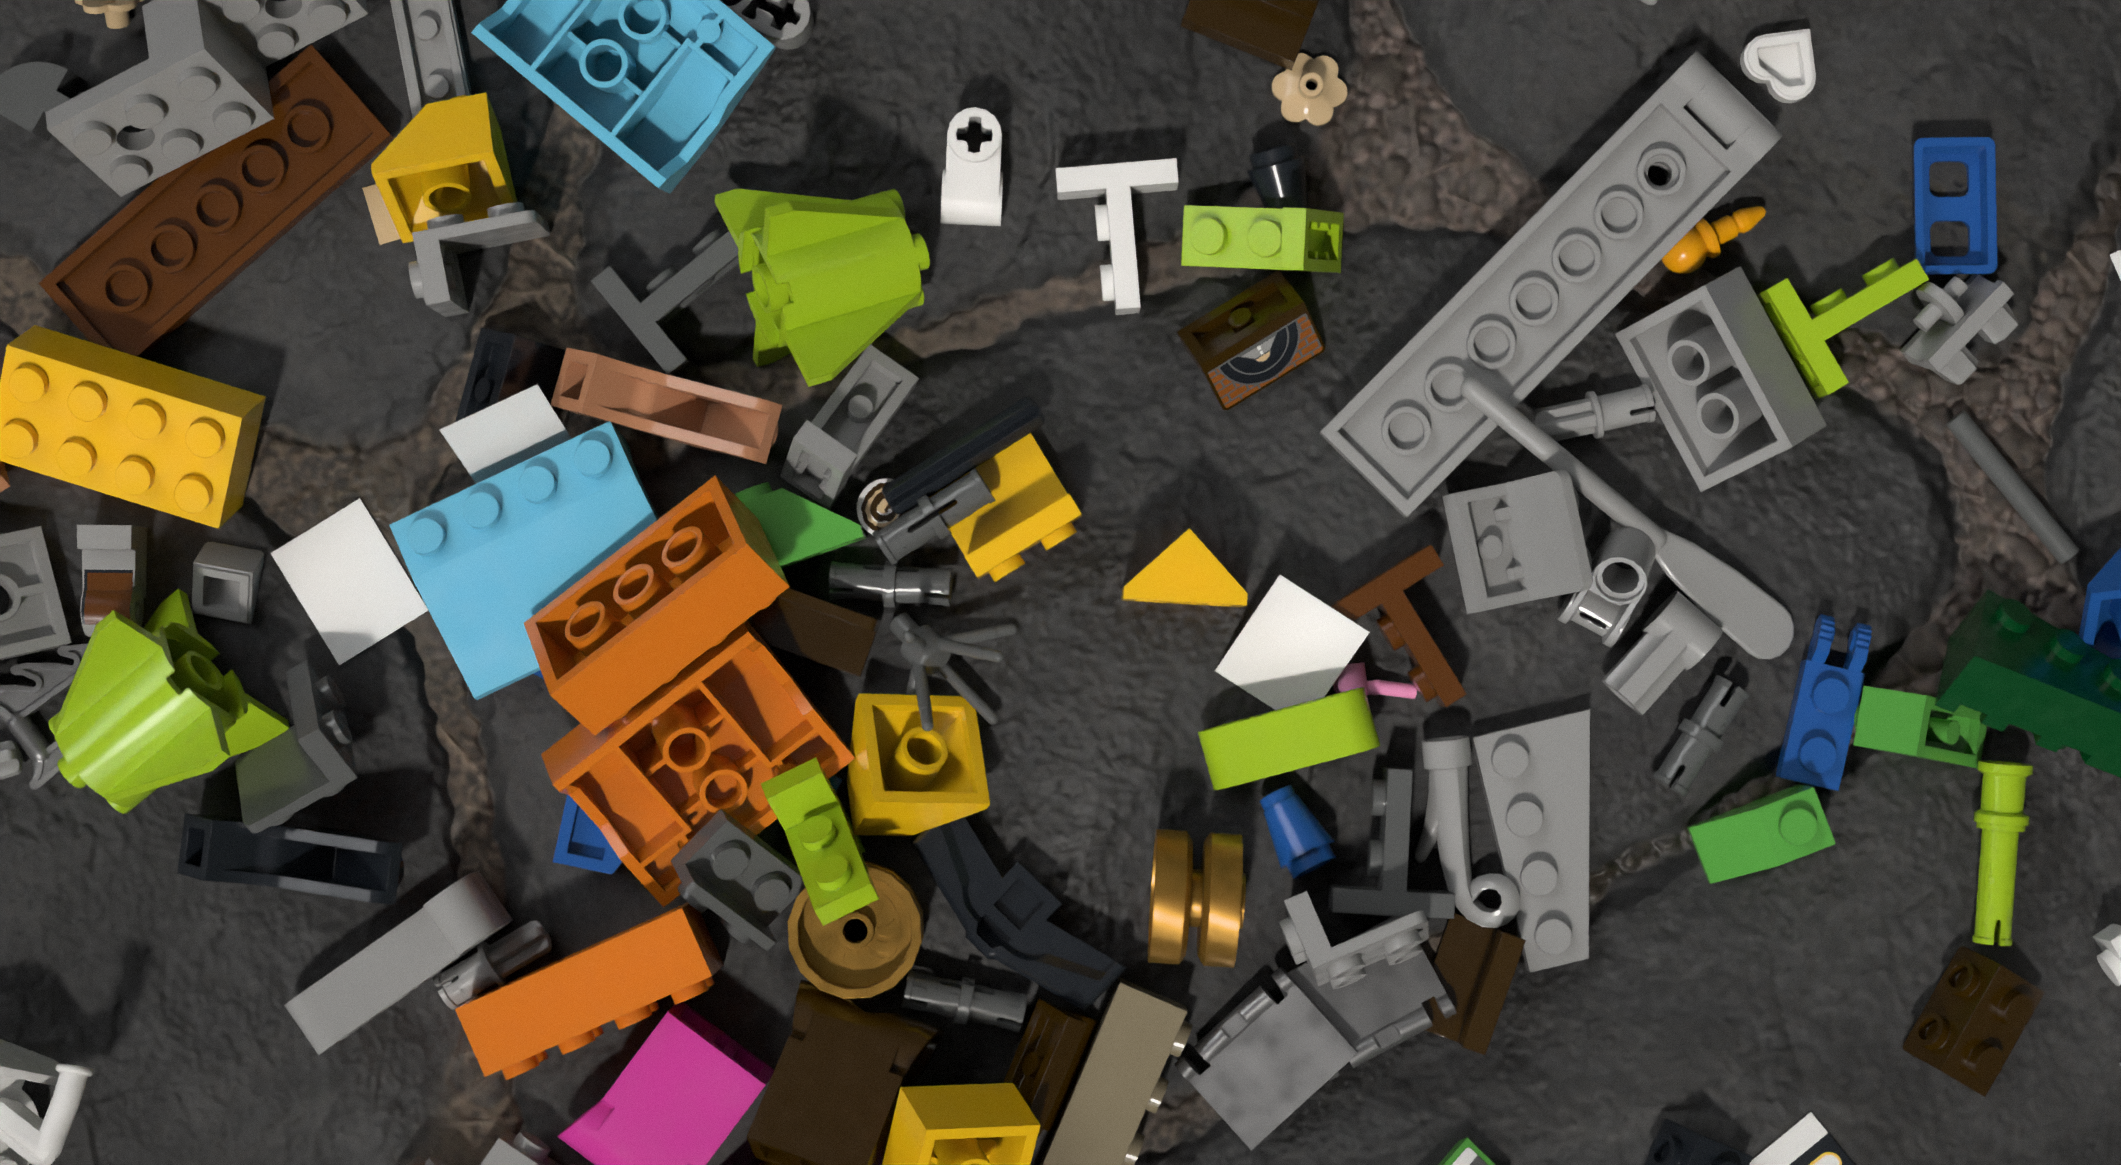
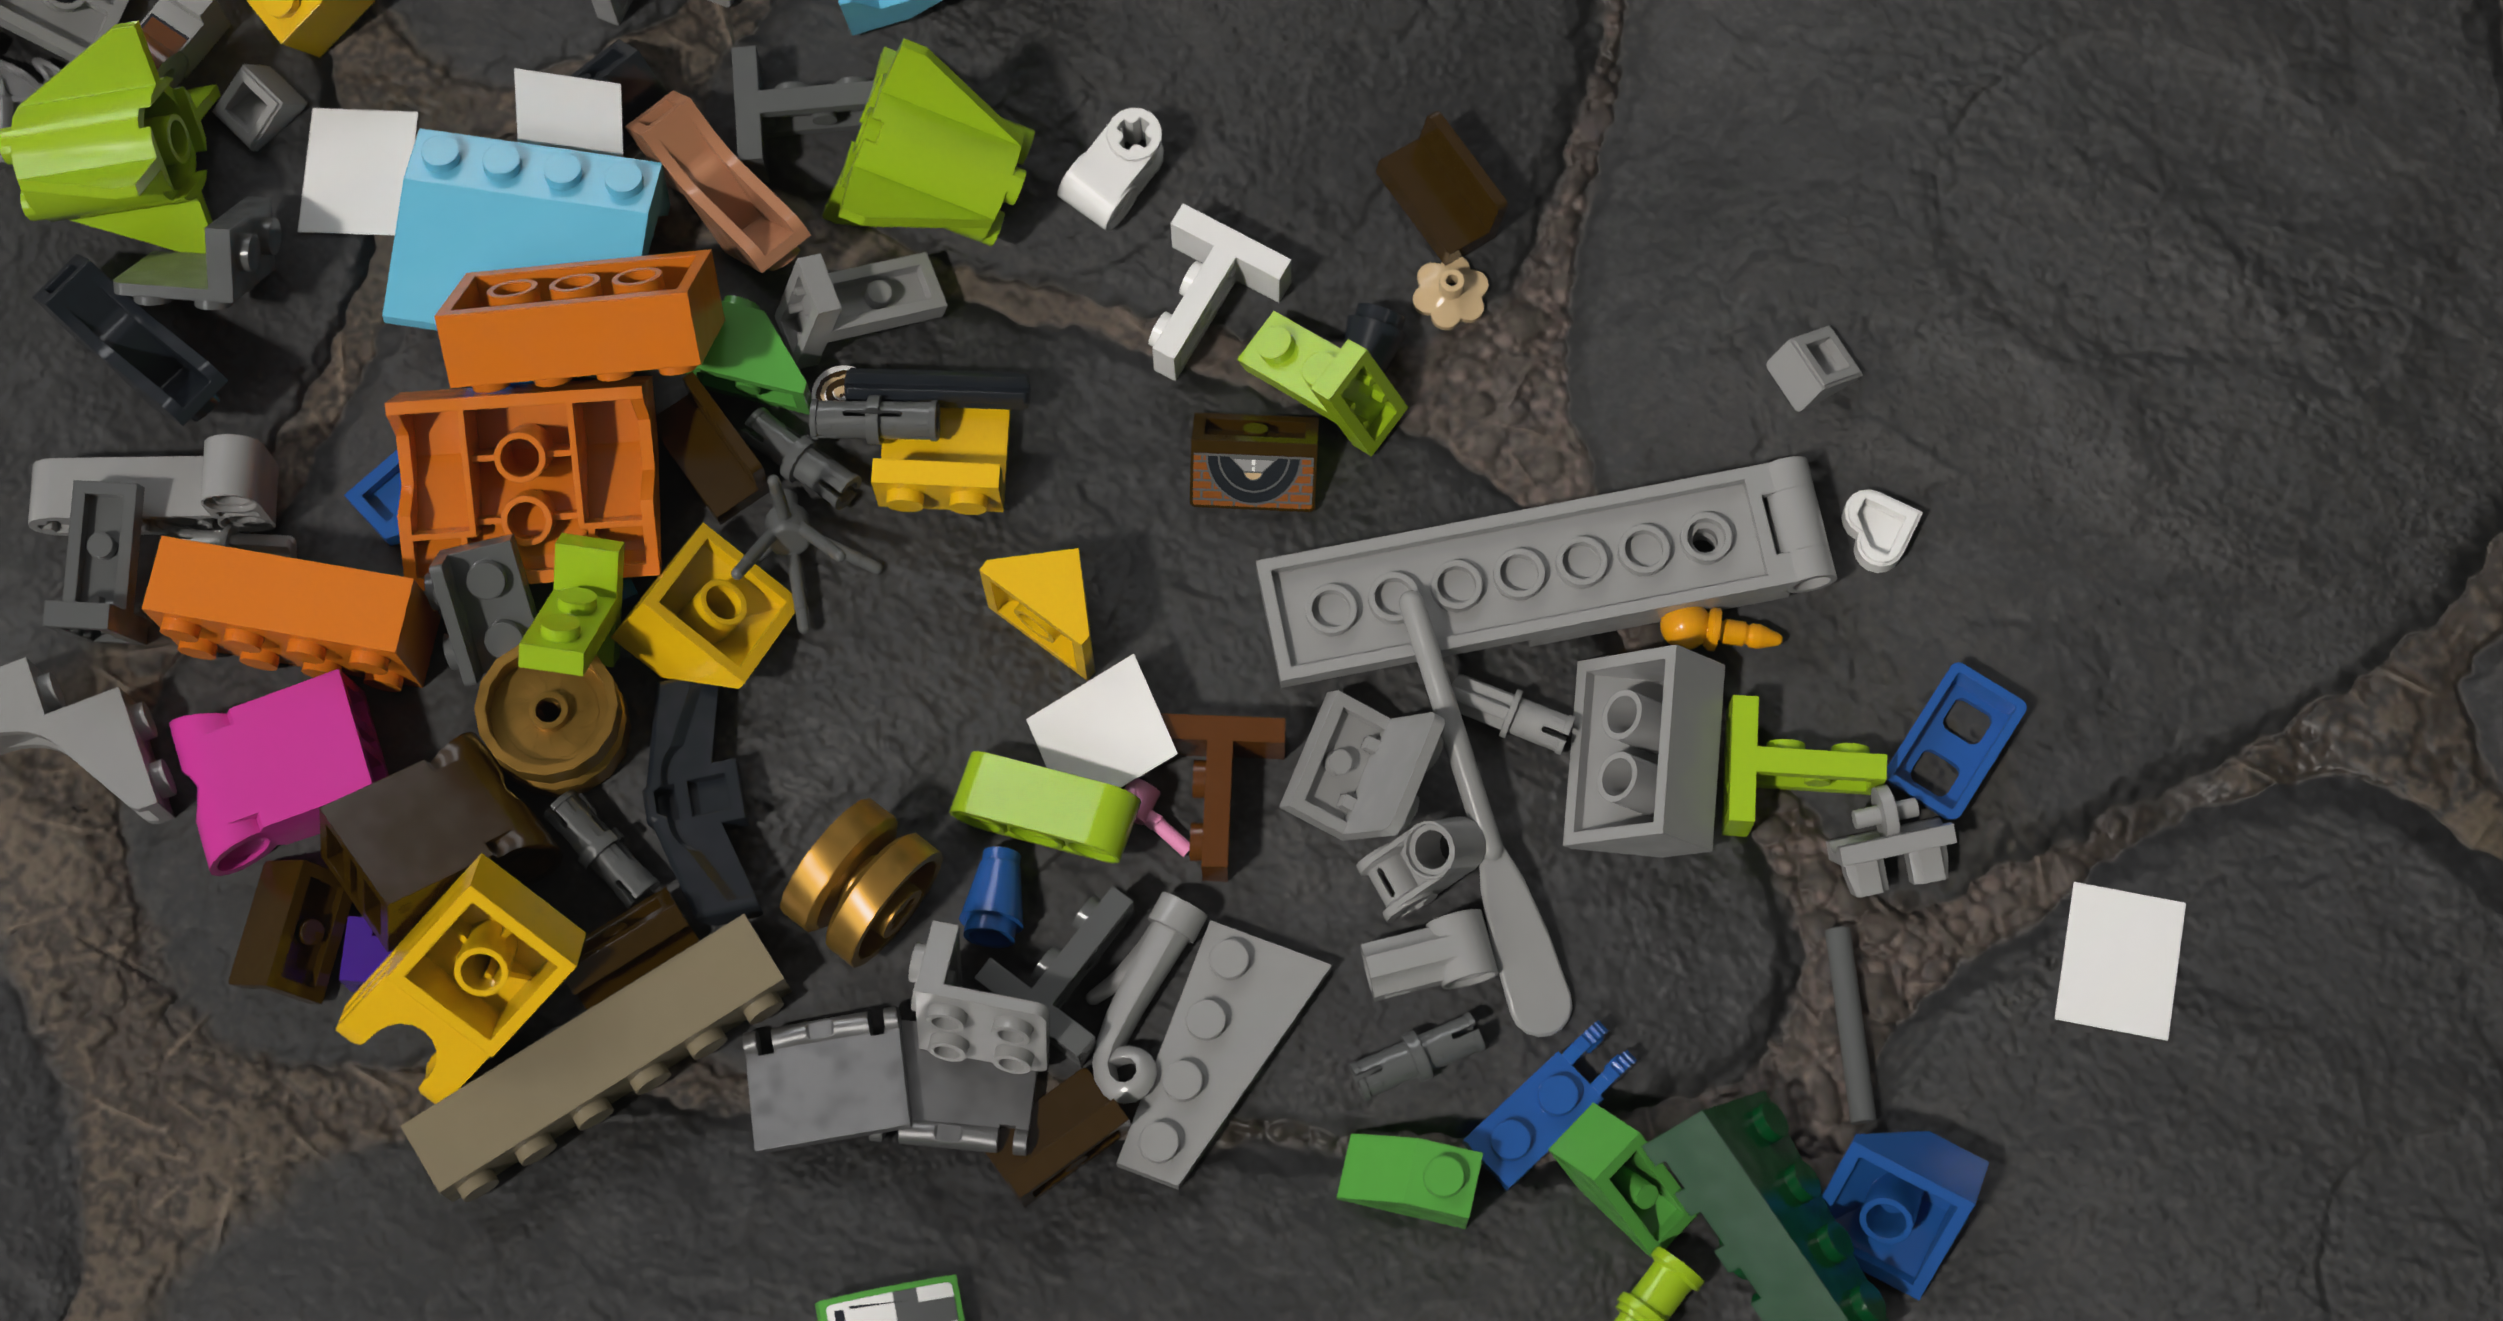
camera: 35 degrees right, 15 degrees down
none -> dark grey bracket [43,480,149,645]

